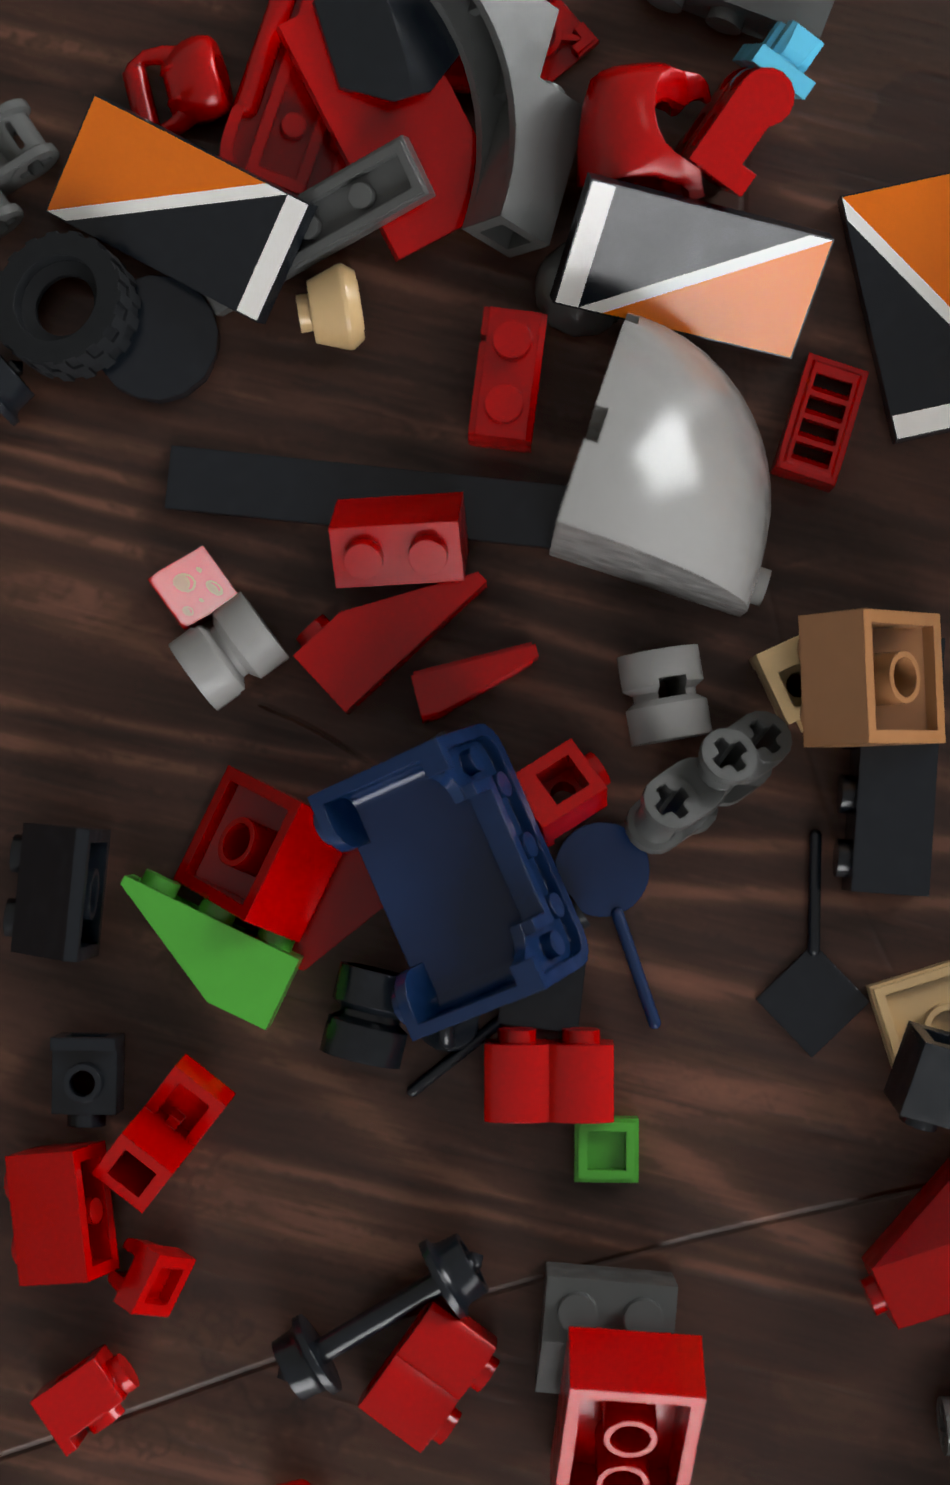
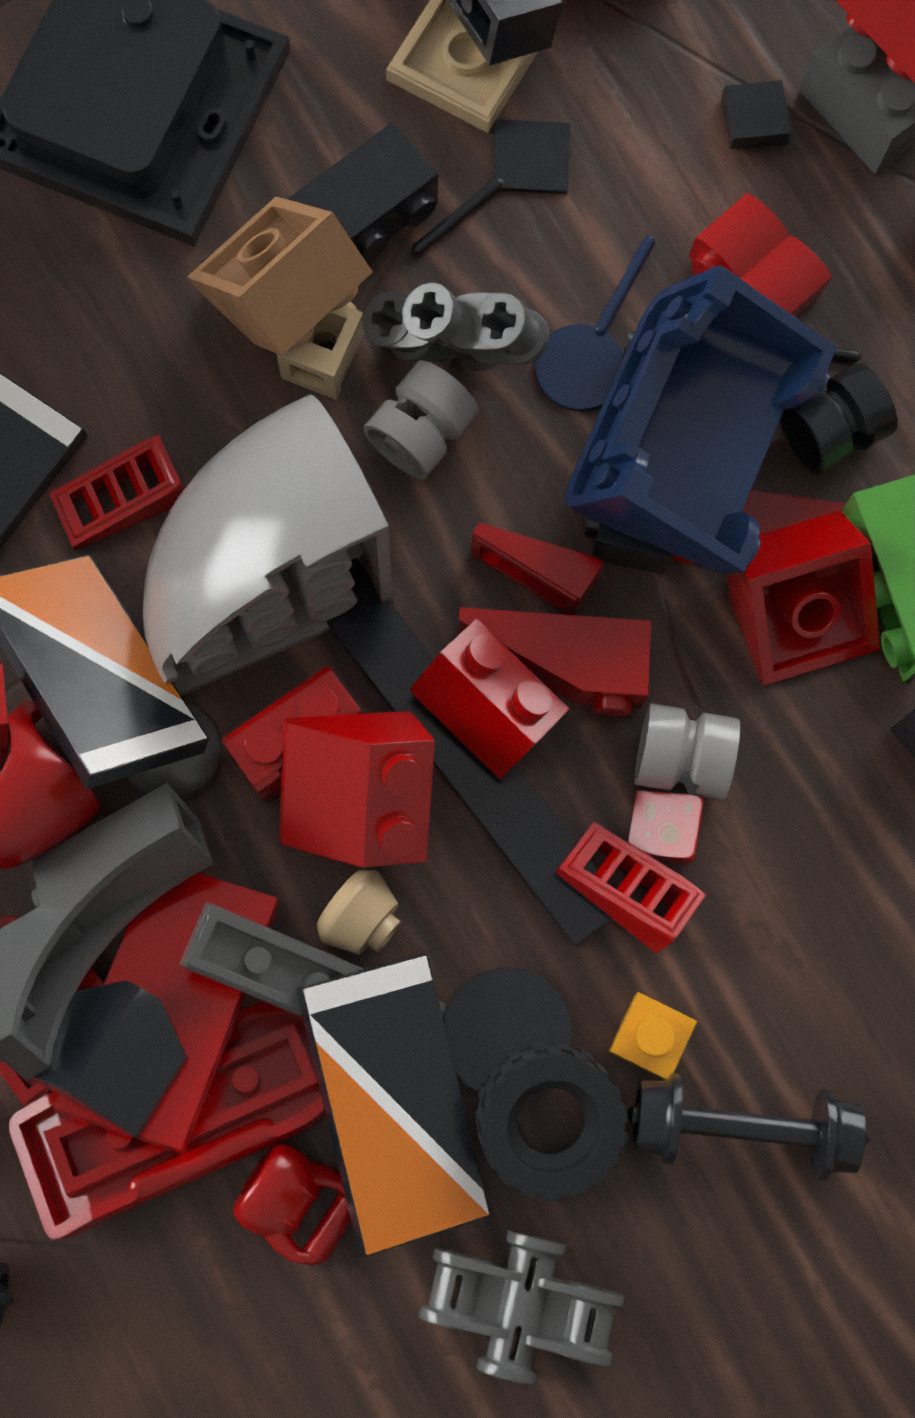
camera: 145 degrees left, 10 degrees down
red brick [516,738,611,848] -> none
bright green tile [574,1116,639,1183] -> none
none -> red slope [279,711,435,868]
none -> red slope [555,822,706,954]
none -> light orange plate [608,992,697,1080]
none -> black tile [721,80,791,149]

